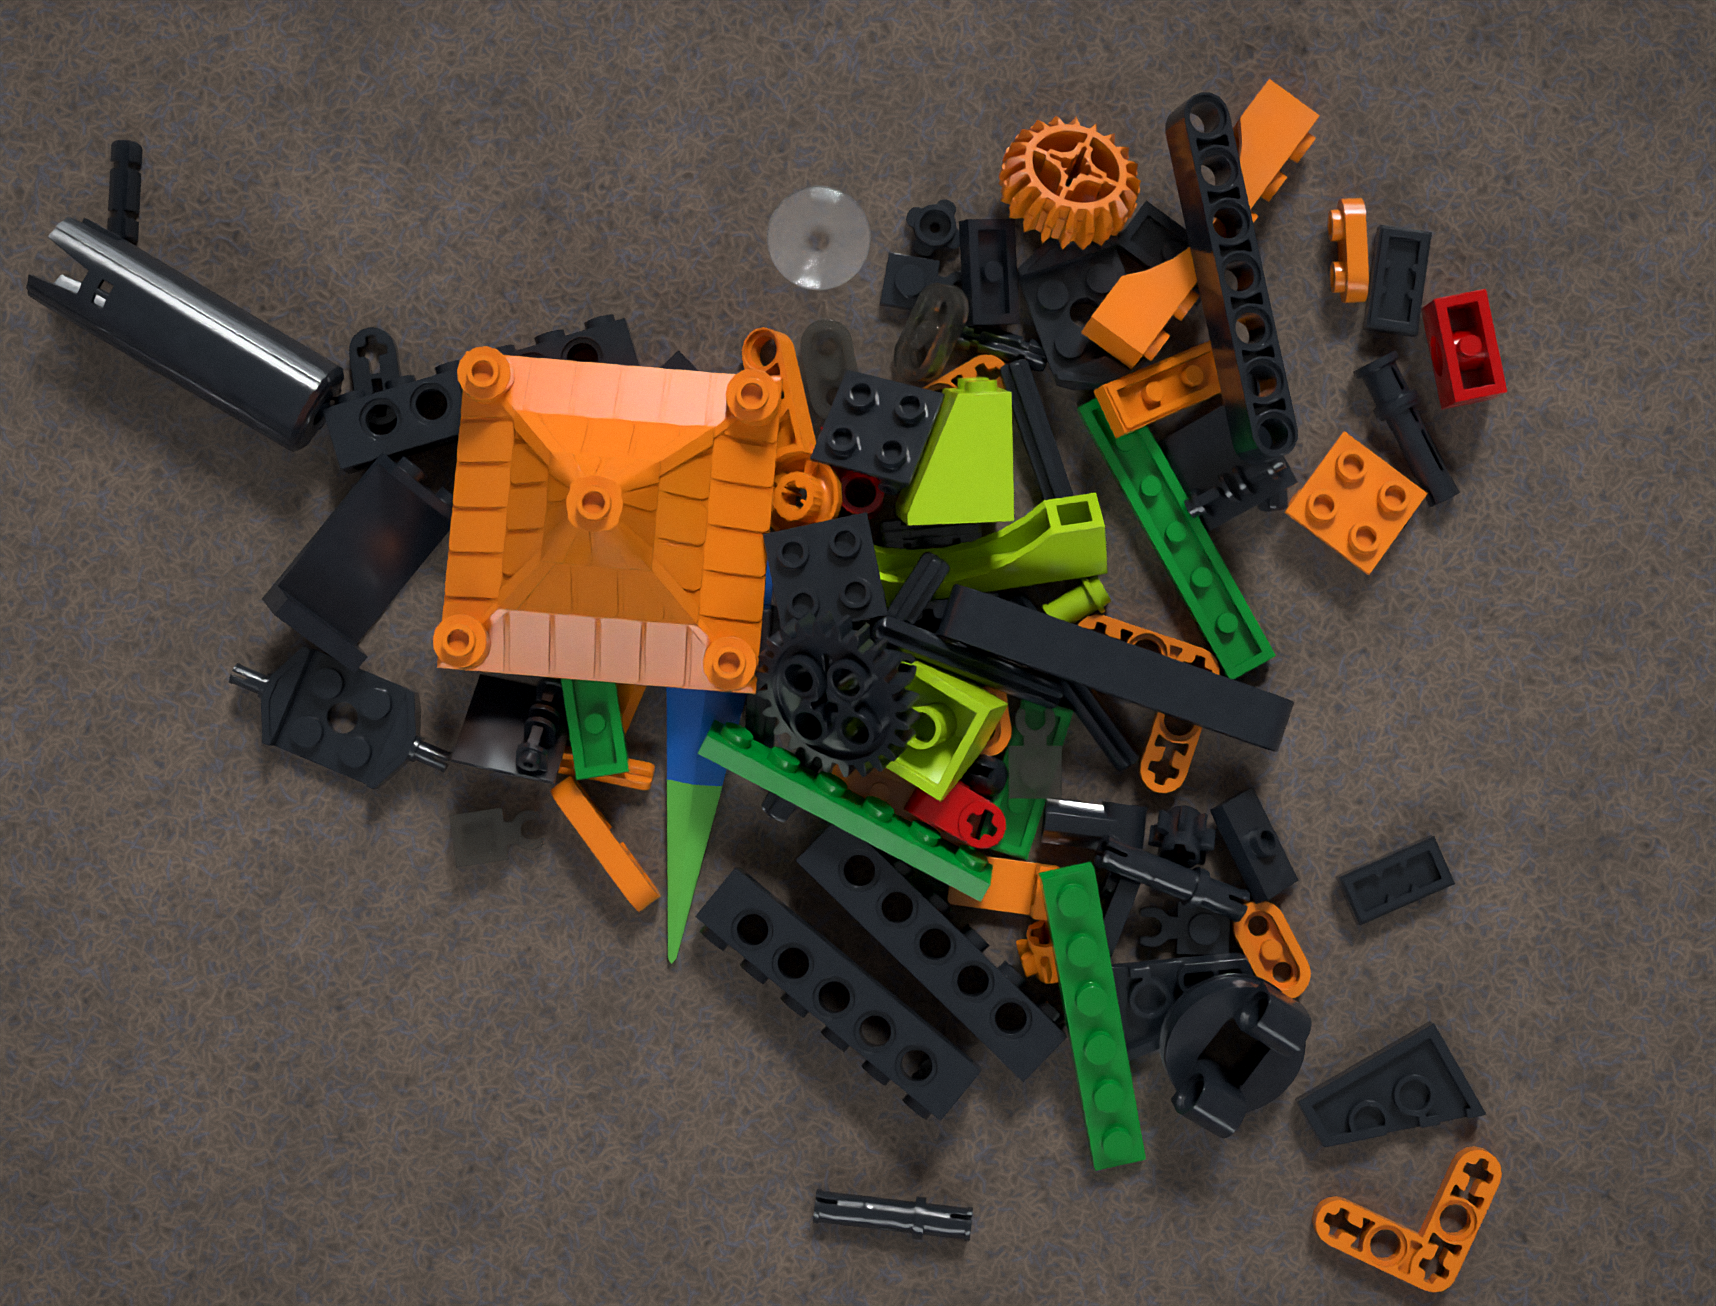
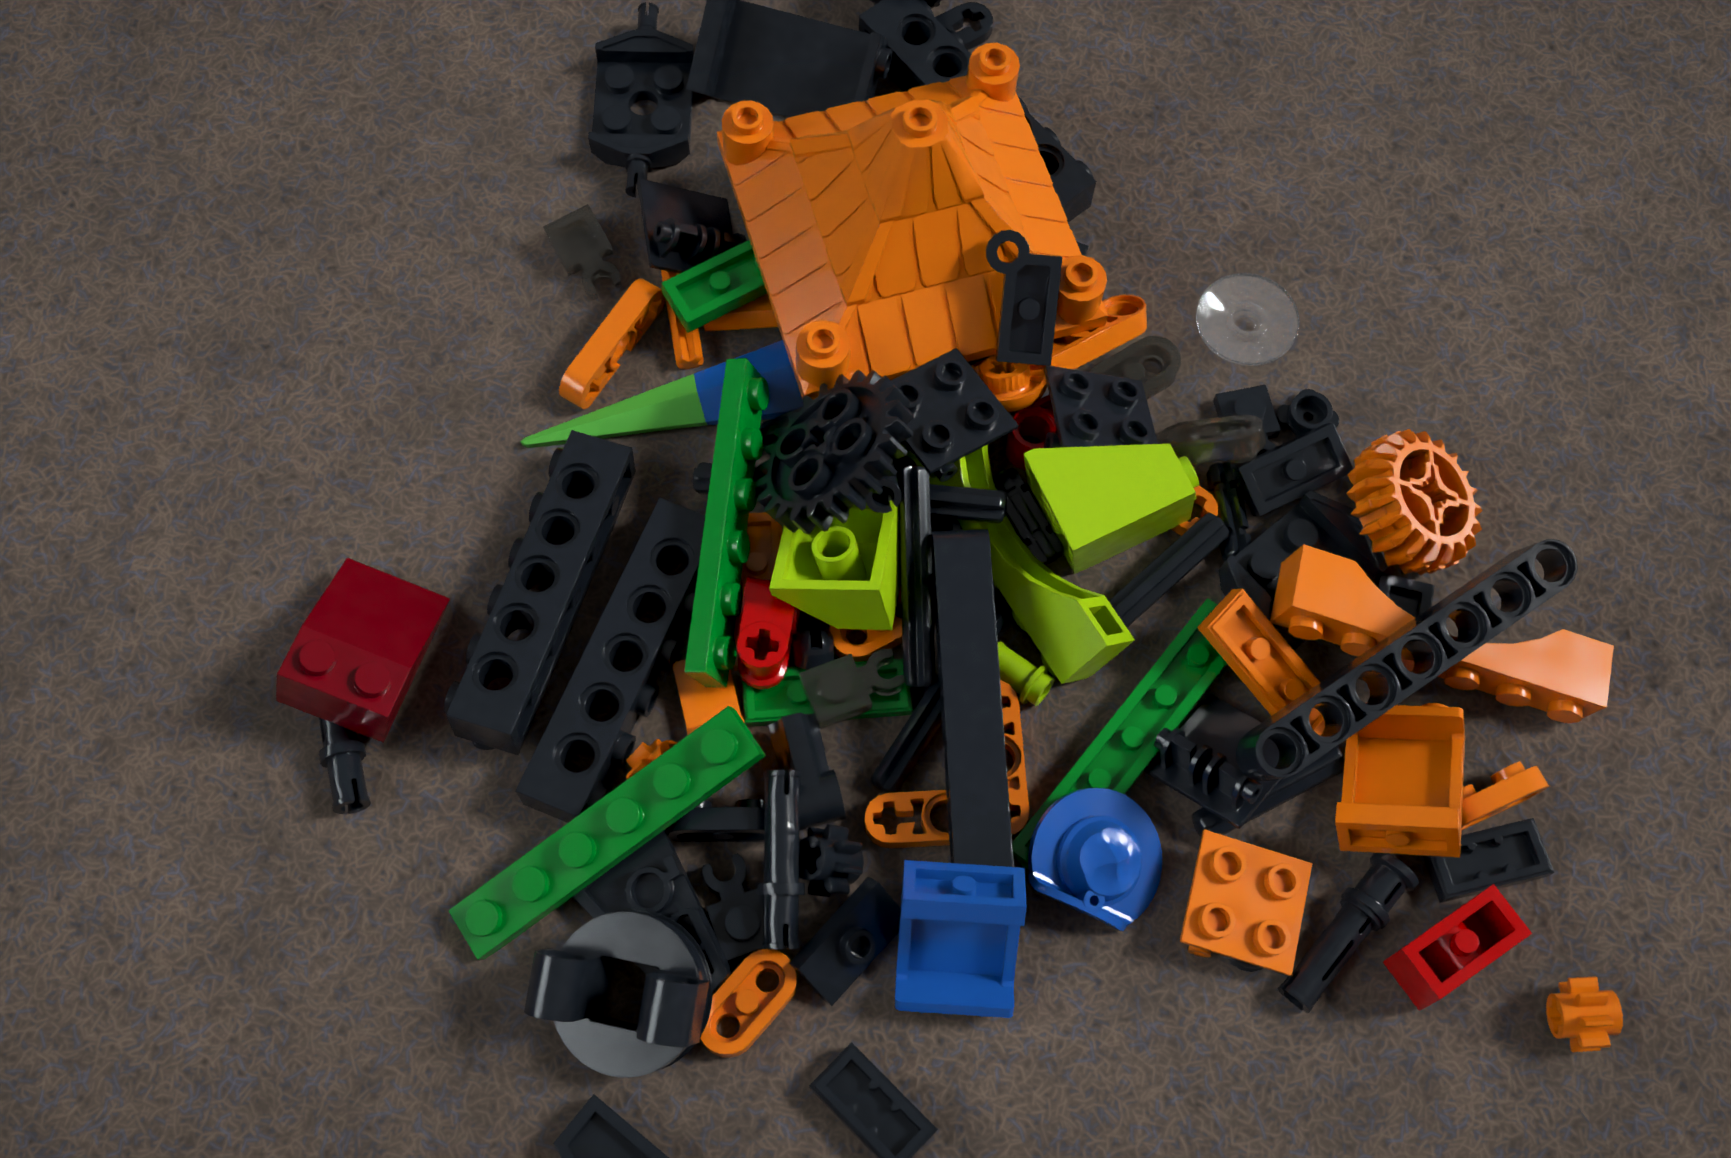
camera: 65 degrees right, 20 degrees down
none -> dark red slope [276,557,450,743]
none -> blue panel [895,860,1027,1018]
none -> black hinge [986,230,1062,366]
none -> blue hat [1028,788,1162,931]
none -> orange panel [1335,702,1465,858]
none -> orange gear [1546,976,1623,1052]

